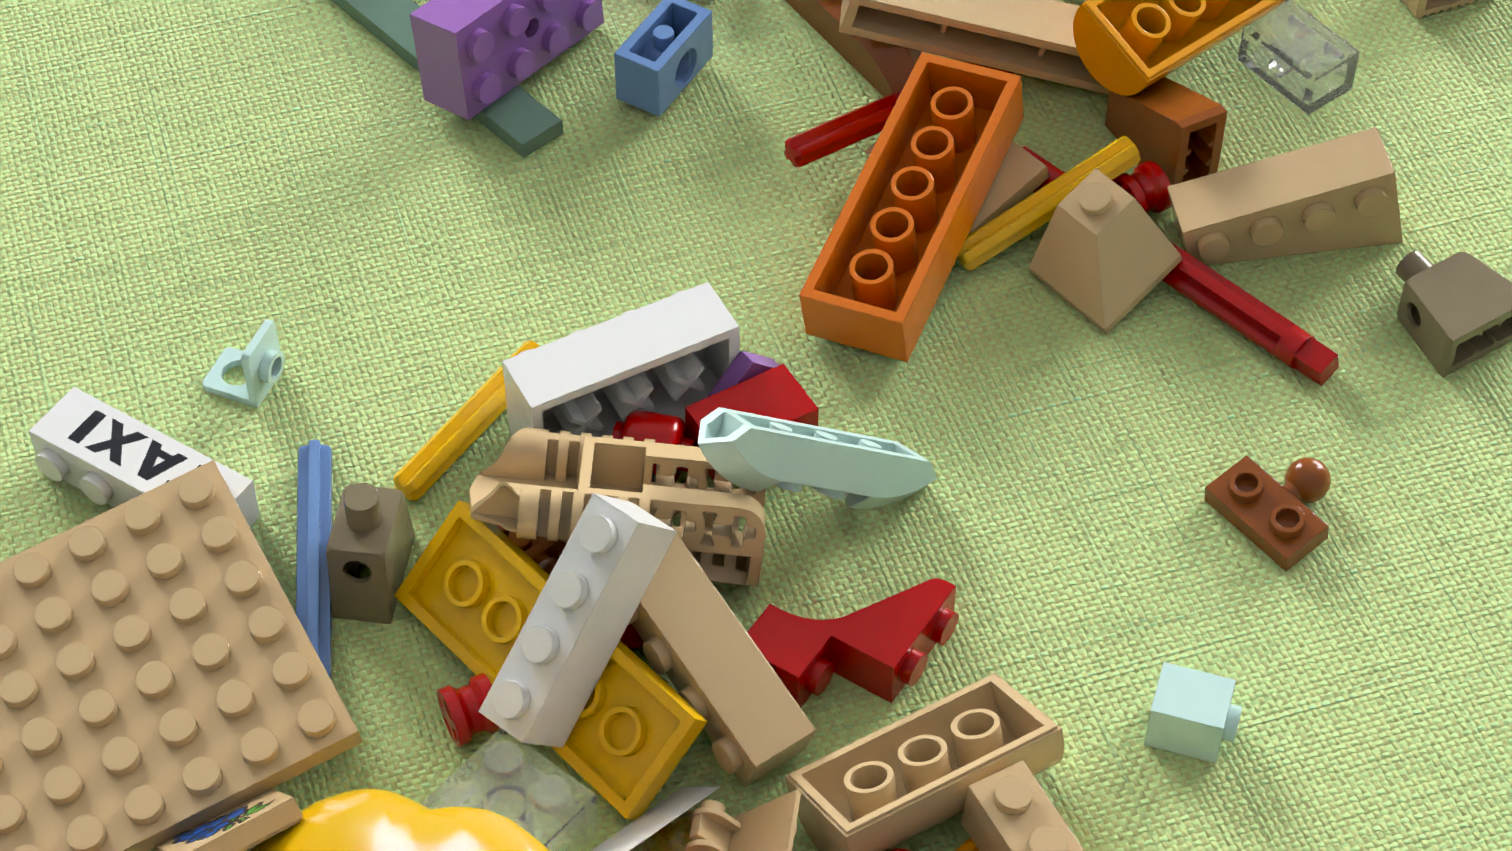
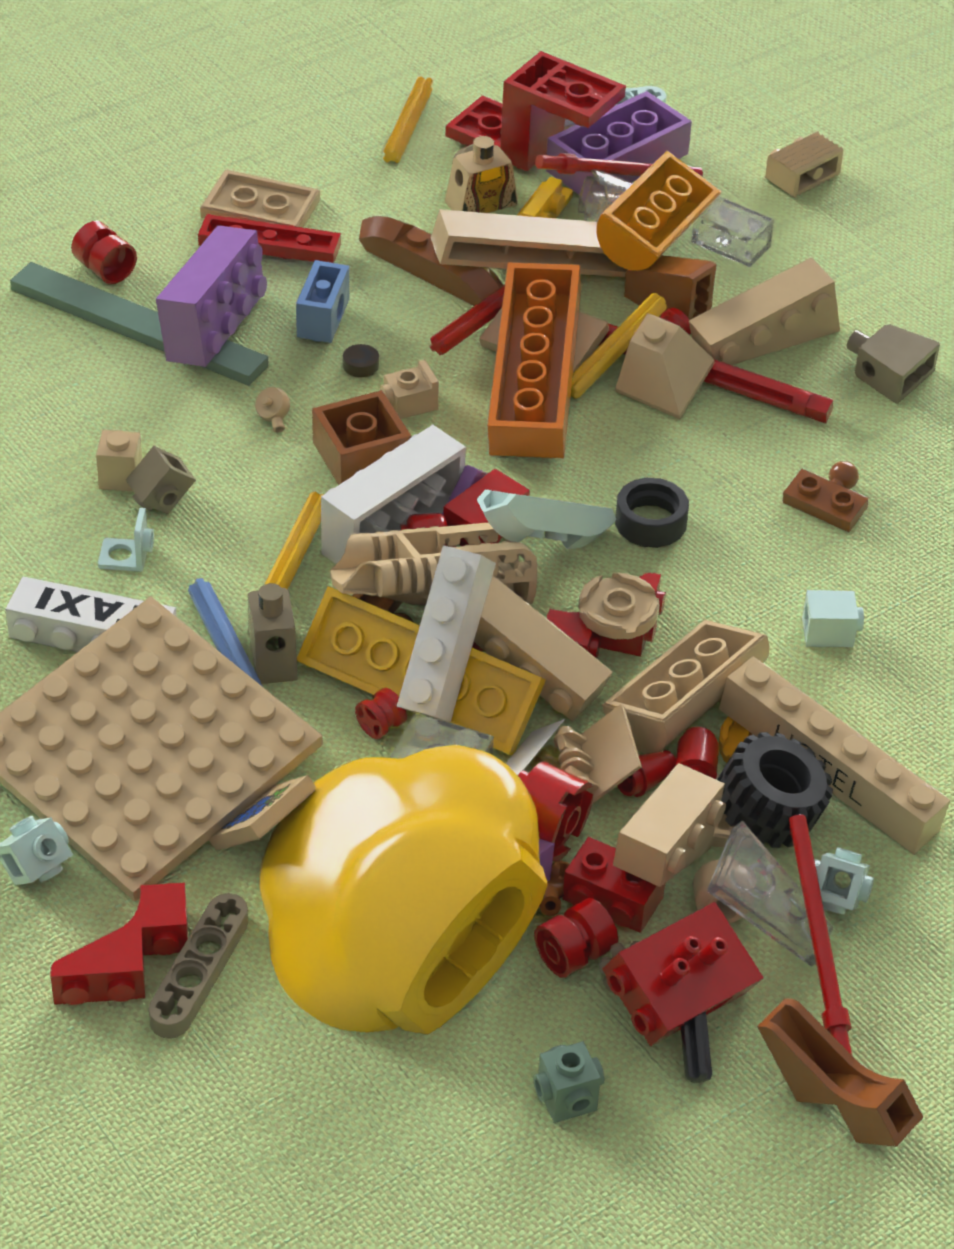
camera: 20 degrees left, 5 degrees down
none -> tan brick [96,430,142,492]
none -> dark tan brick [126,446,196,514]
none -> tan piece [255,387,290,432]
none -> dark orange brick [312,390,412,485]
none -> dark brown tile [343,344,379,377]
none -> tan brick [380,359,439,419]
none -> tan tile [578,573,660,639]
none -> black tyre [615,477,689,548]

